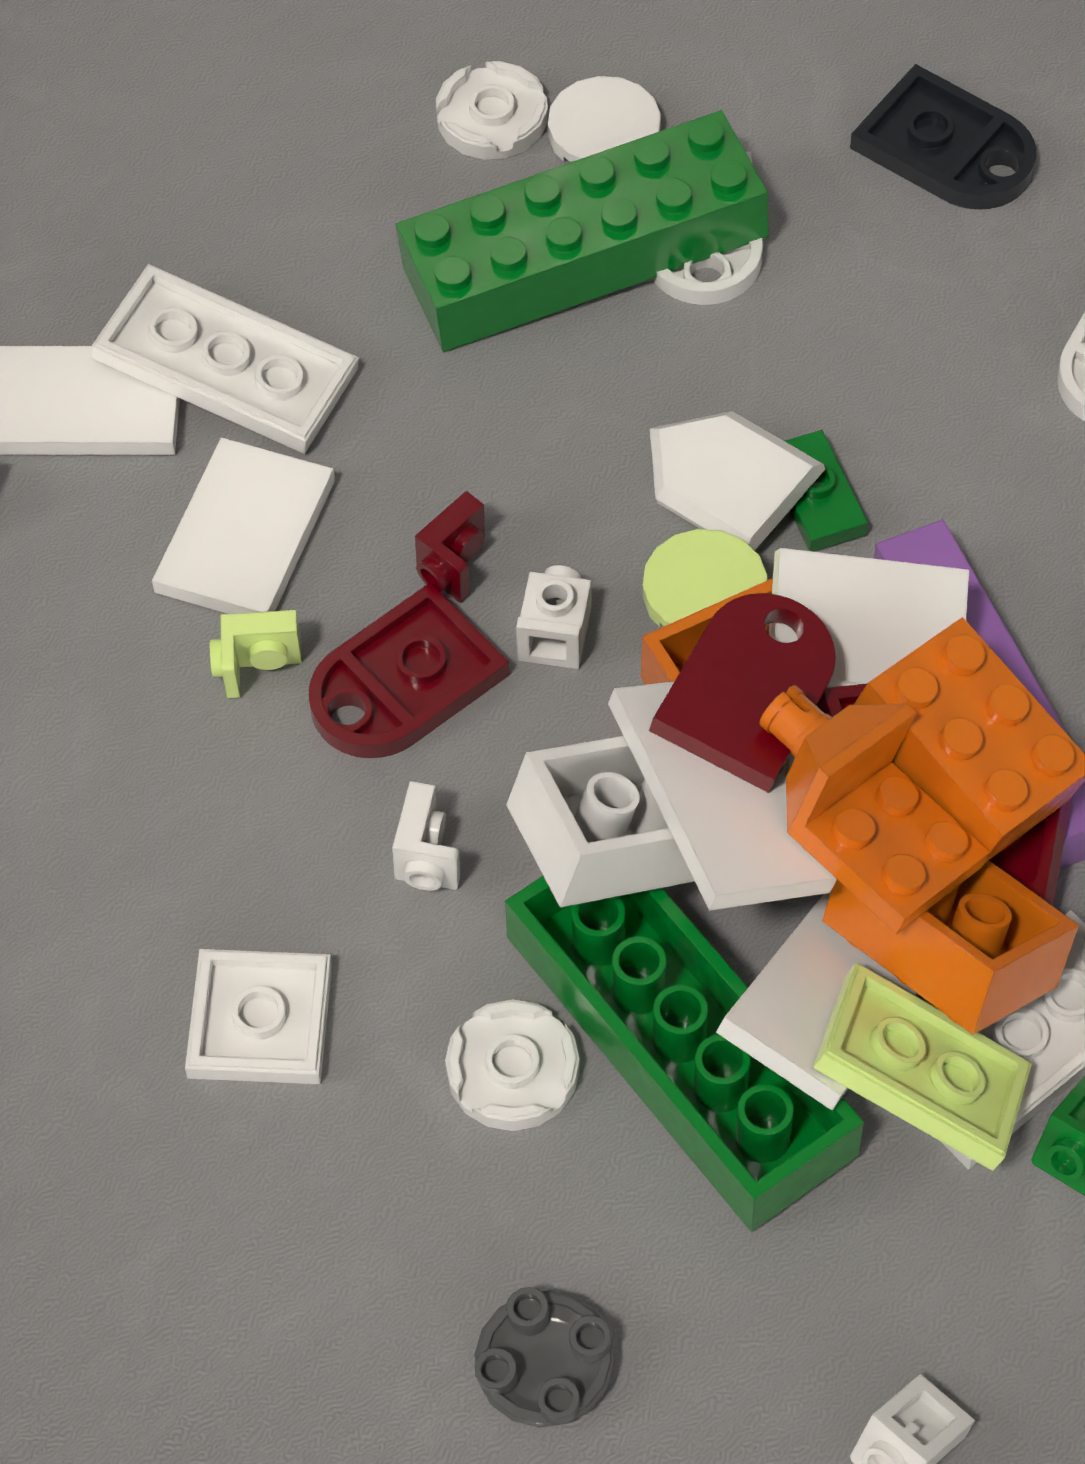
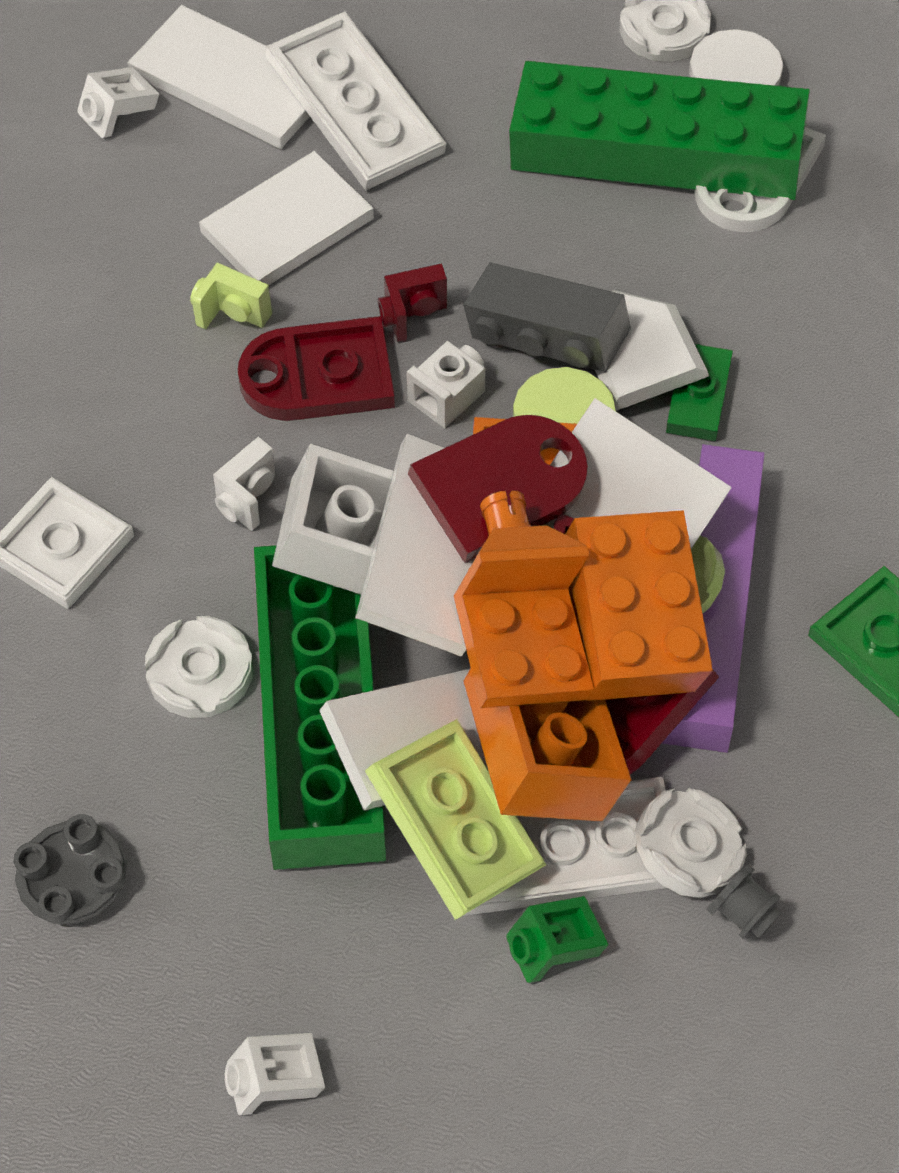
camera: 30 degrees right, 0 degrees up
none -> dark grey brick [463,262,631,372]

